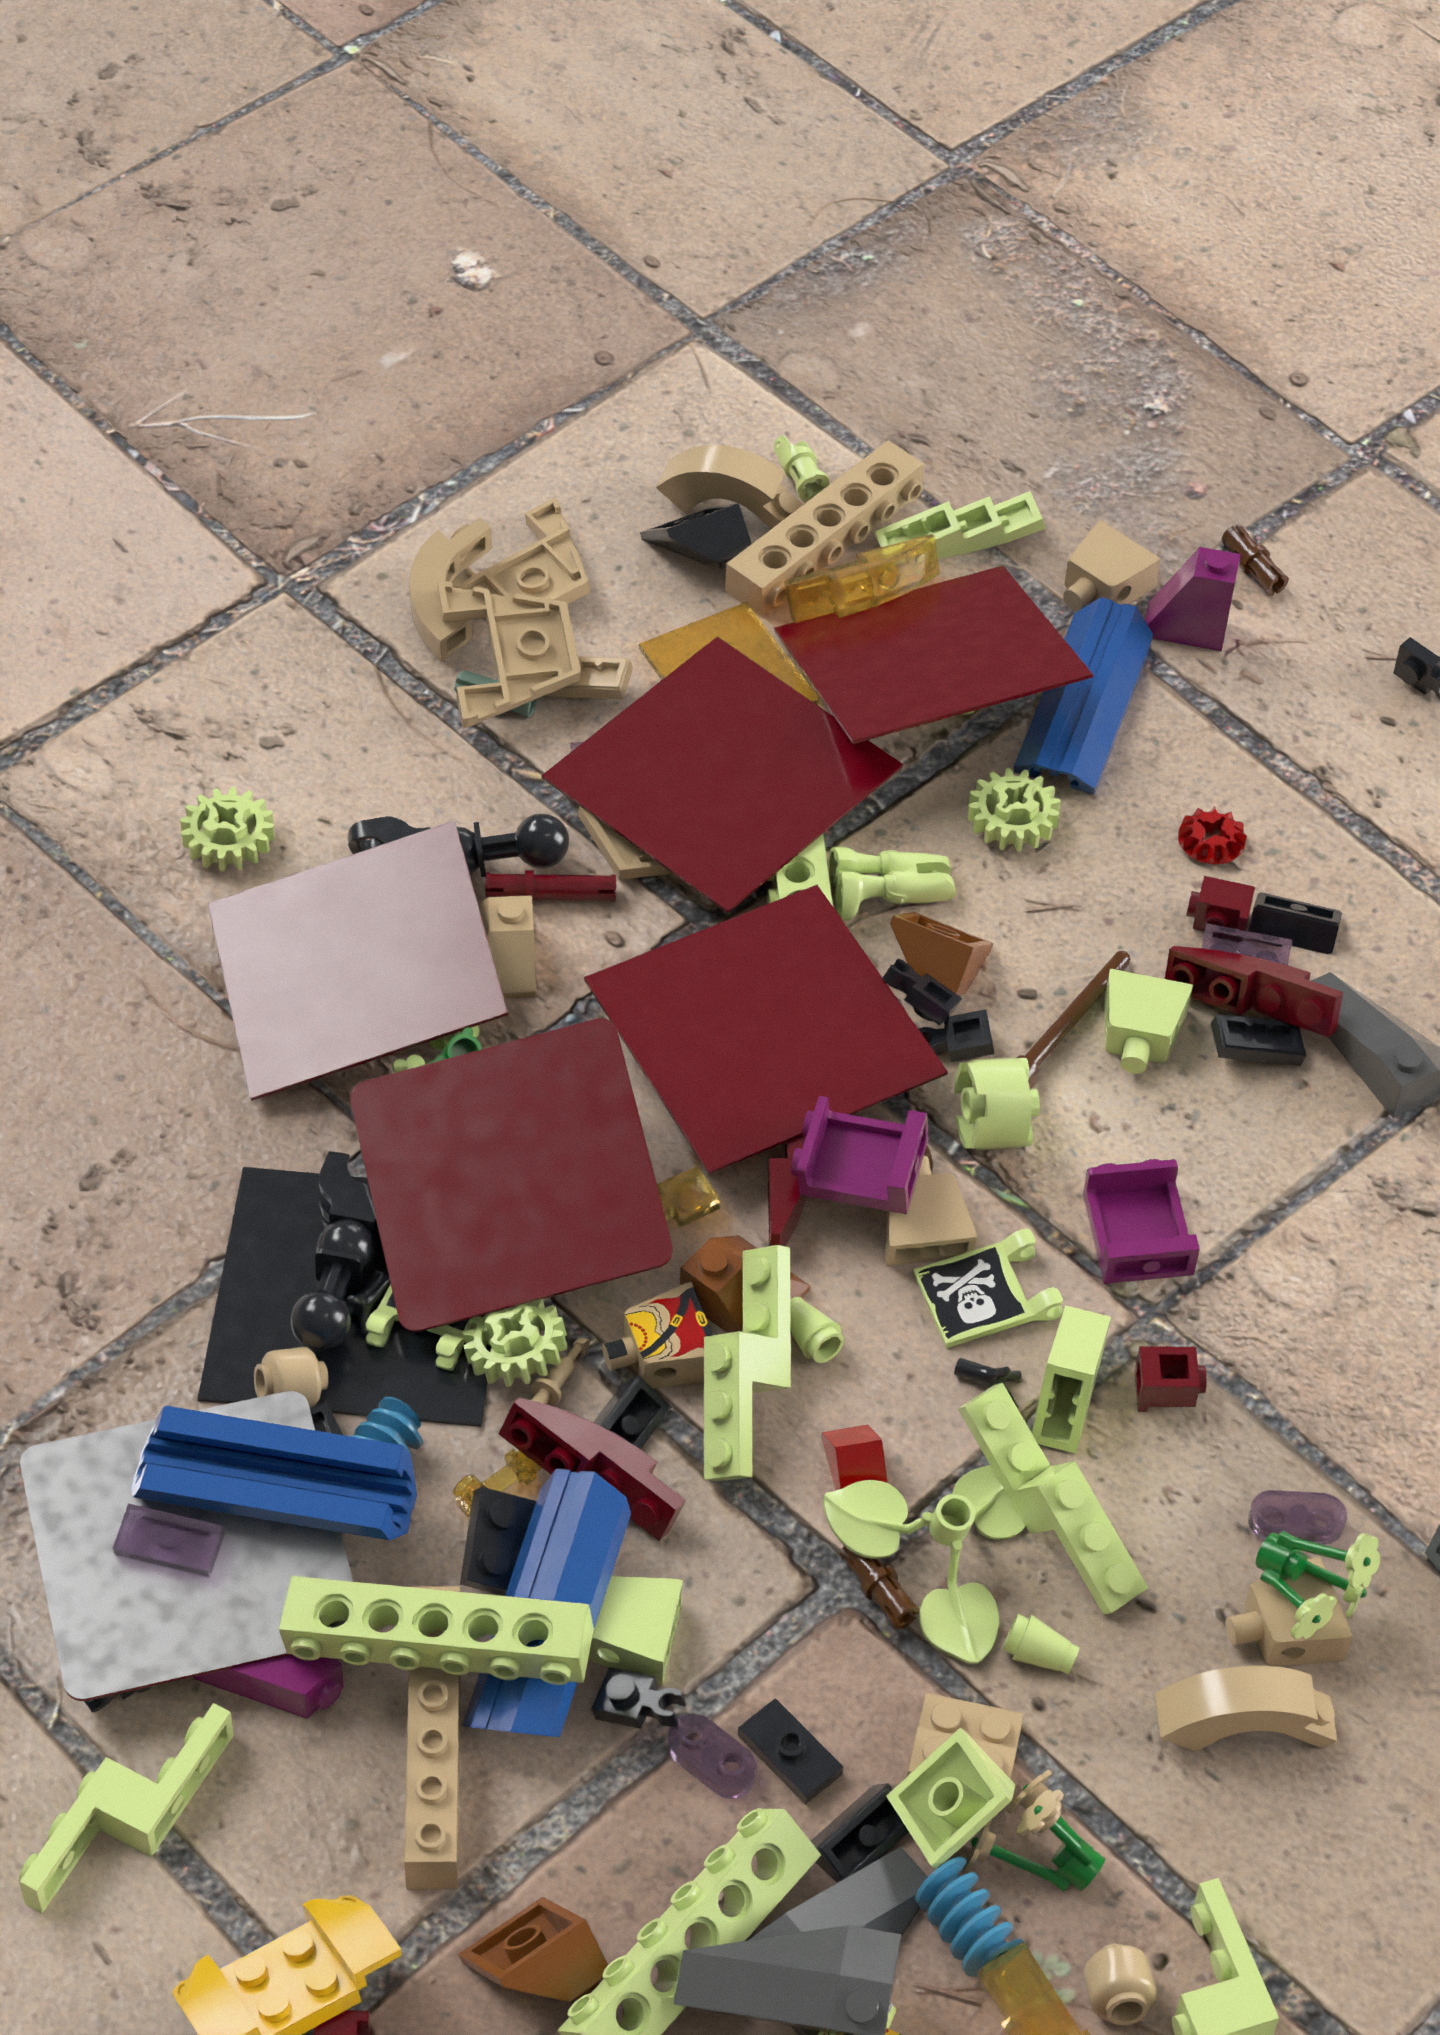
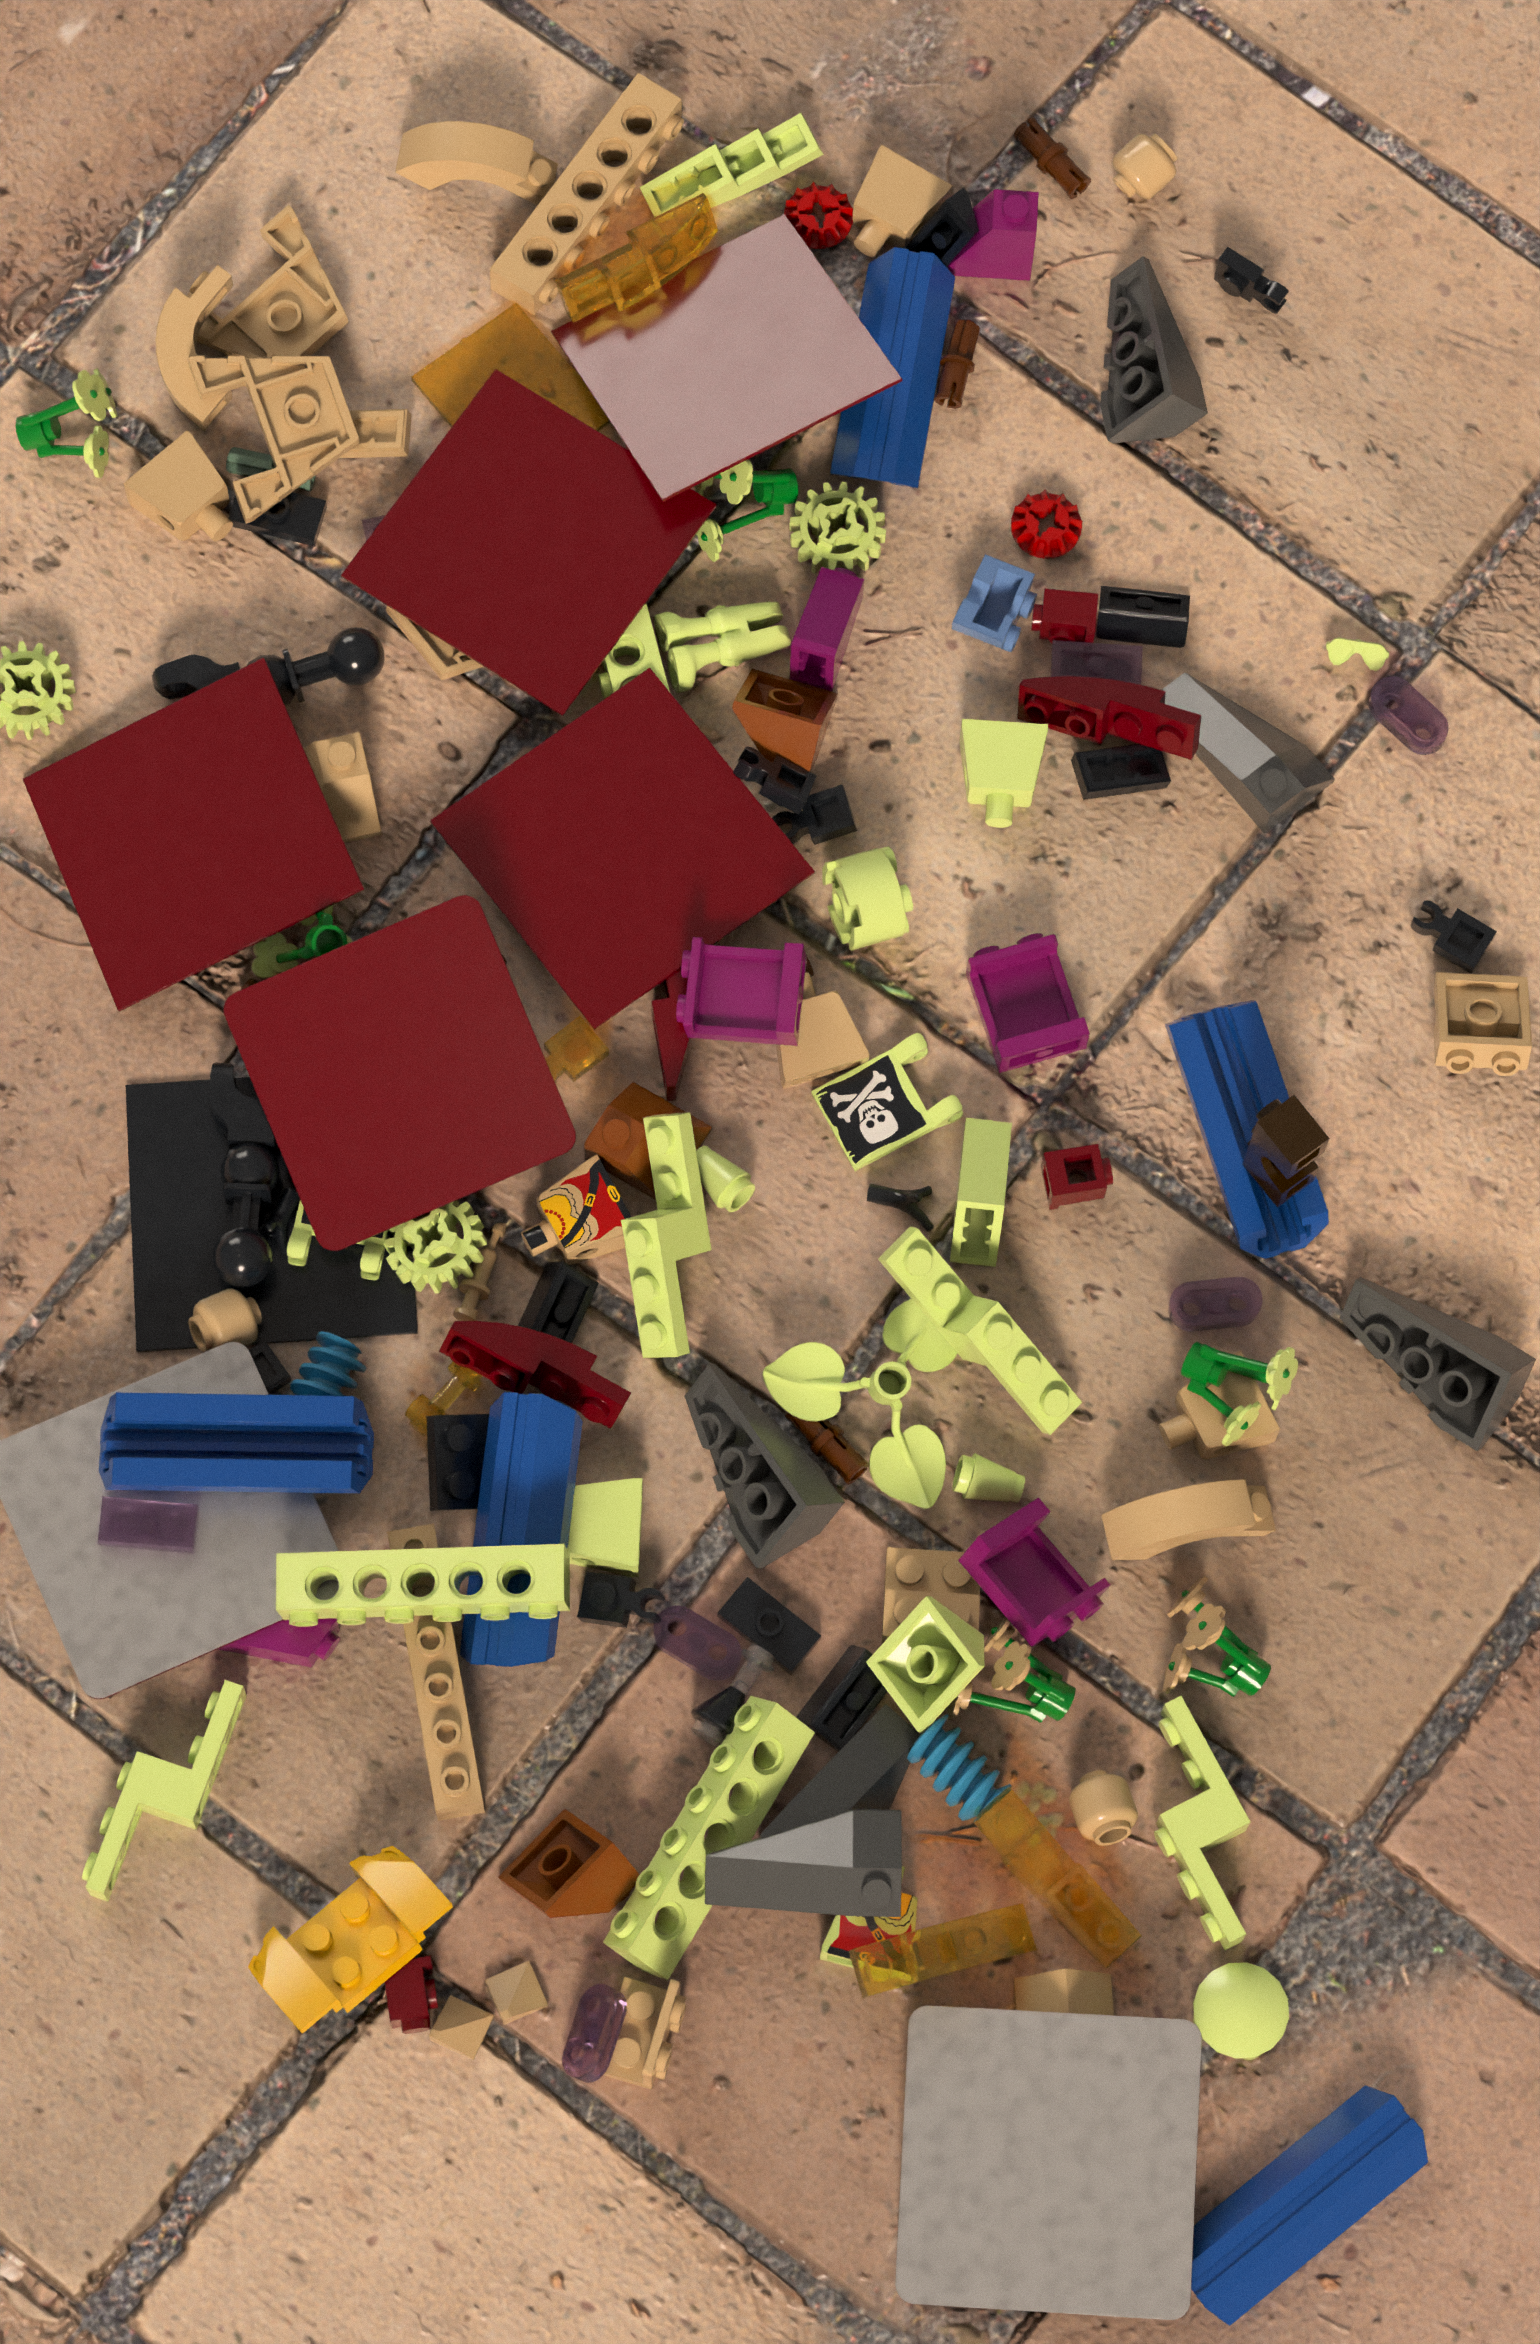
camera: 10 degrees left, 20 degrees up
dark red pin [485,870,616,904] -> none
black slope [640,503,752,569] -> none
yellowish green piece [774,436,830,501] -> none
red slope [821,1424,888,1490] -> none
reddish brown piece [1016,950,1131,1089] -> none
none -> plant [15,368,118,478]
none -> tan torso [123,430,233,542]
none -> black plate [228,492,327,546]
none -> dark grey wedge [684,1364,845,1569]
none -> piece [691,1644,775,1748]
none -> plant [694,460,798,562]
none -> red gear [784,181,853,249]
none -> magenta slope [789,567,864,692]
none -> black slope [906,188,979,267]
none -> reddish brown axle [934,319,980,409]
none -> medium blue cylinder [952,554,1037,653]
none -> magenta panel [958,1497,1111,1647]
none -> dark grey wedge [1100,256,1208,444]
none -> tan head [1112,133,1178,199]
none -> plant [1162,1576,1271,1697]
none -> blue piece [1165,1000,1329,1259]
none -> dark brown arch [1243,1095,1330,1207]

